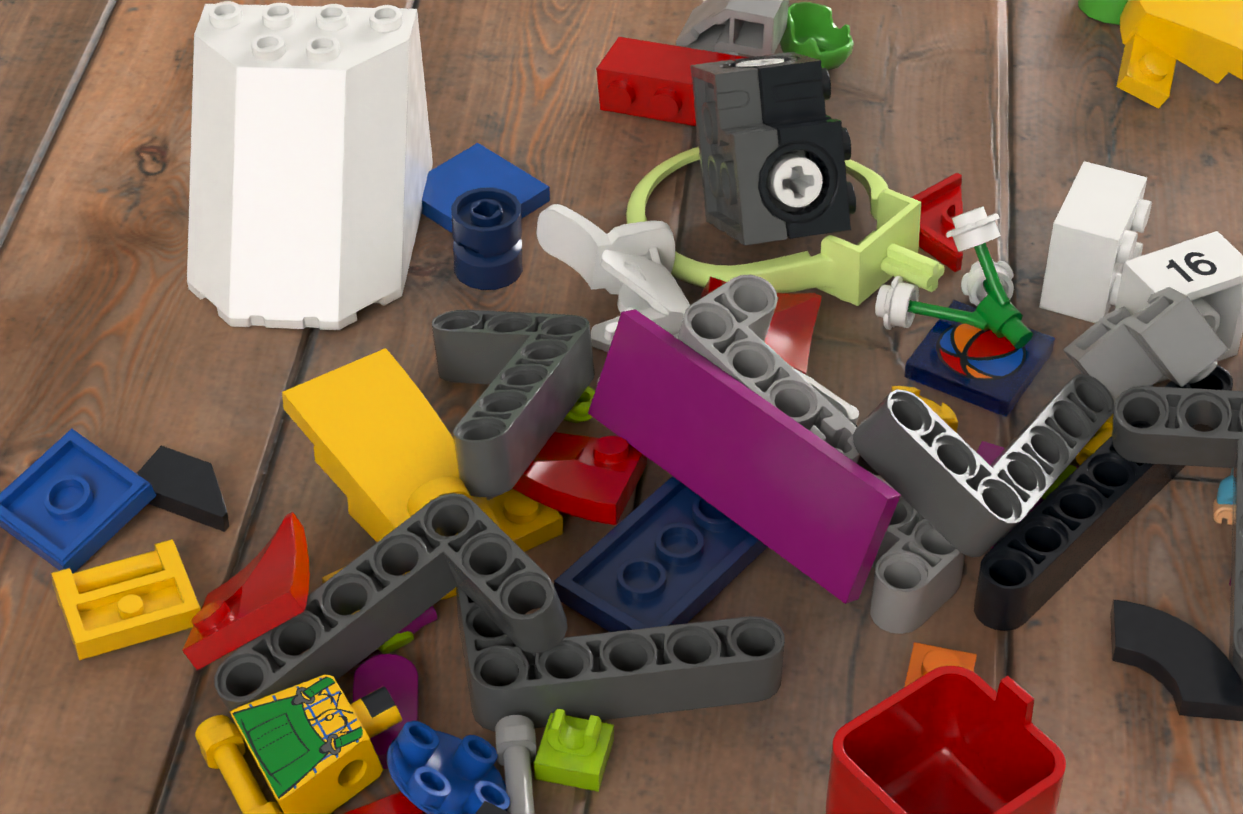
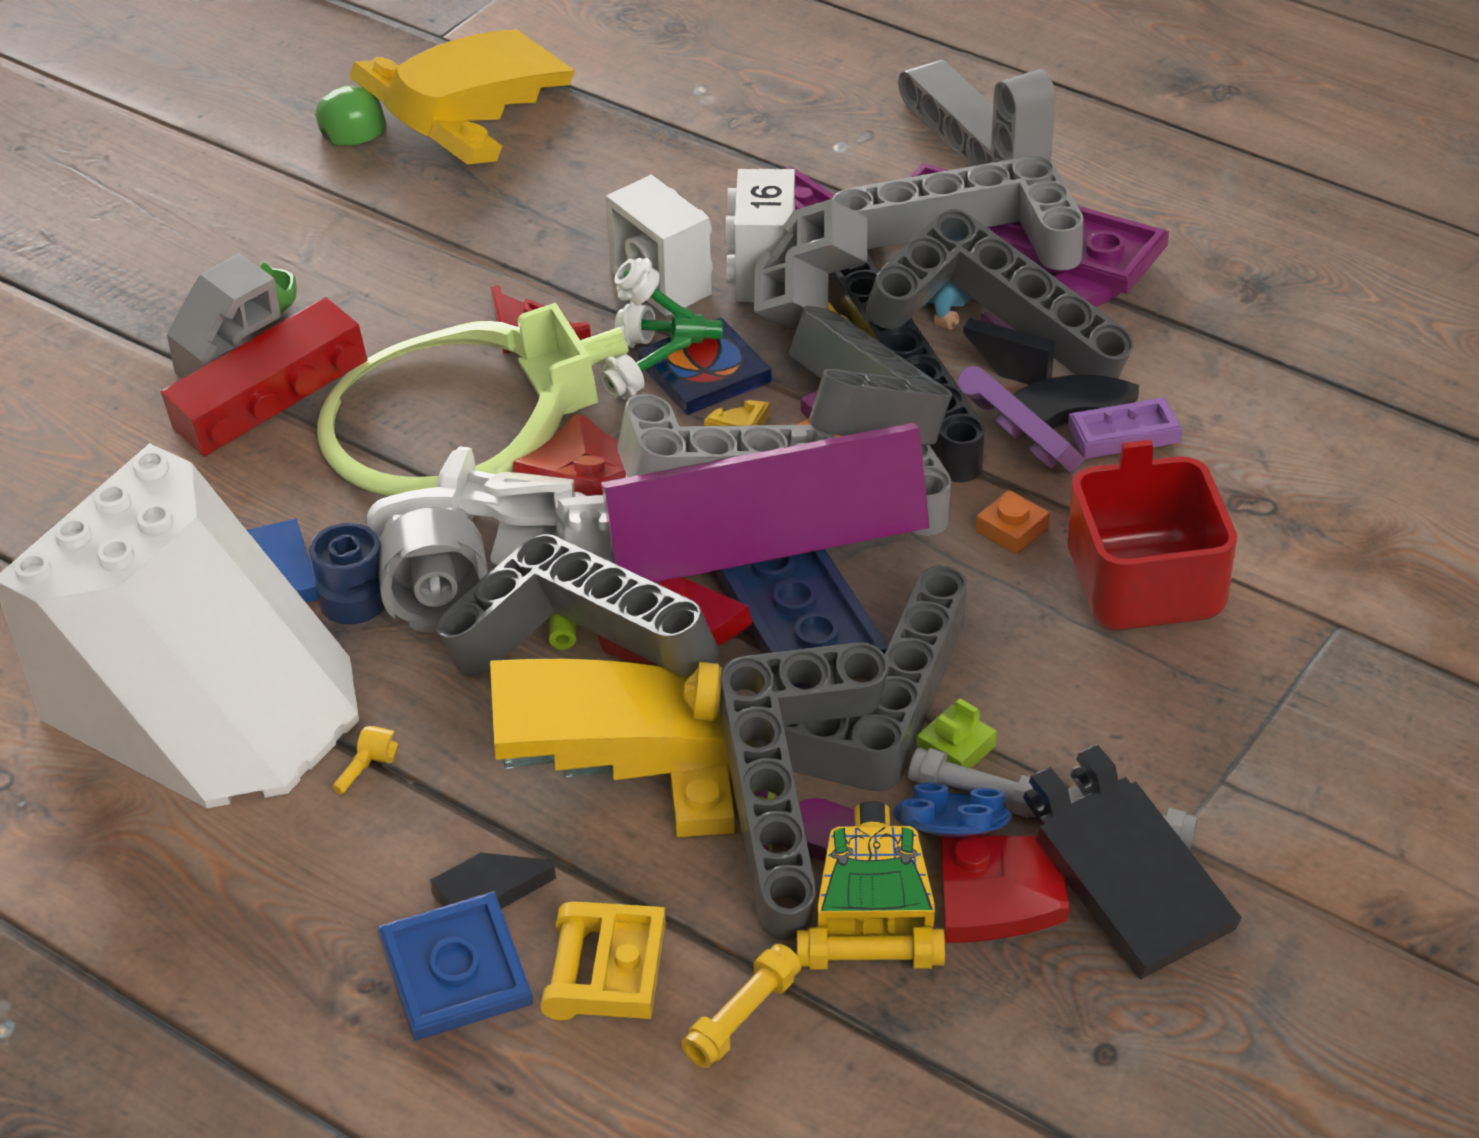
camera: 60 degrees left, 0 degrees up
red plate [182,512,310,670] -> none
piece [690,52,856,245] -> none
none -> yellow hand [332,726,399,795]
none -> light grey brick [378,507,489,633]
none -> yellow bar [681,944,802,1068]
none -> medium lavender plate [958,366,1085,474]
none -> black tile [963,318,1055,385]
none -> medium lavender plate [1068,397,1182,459]

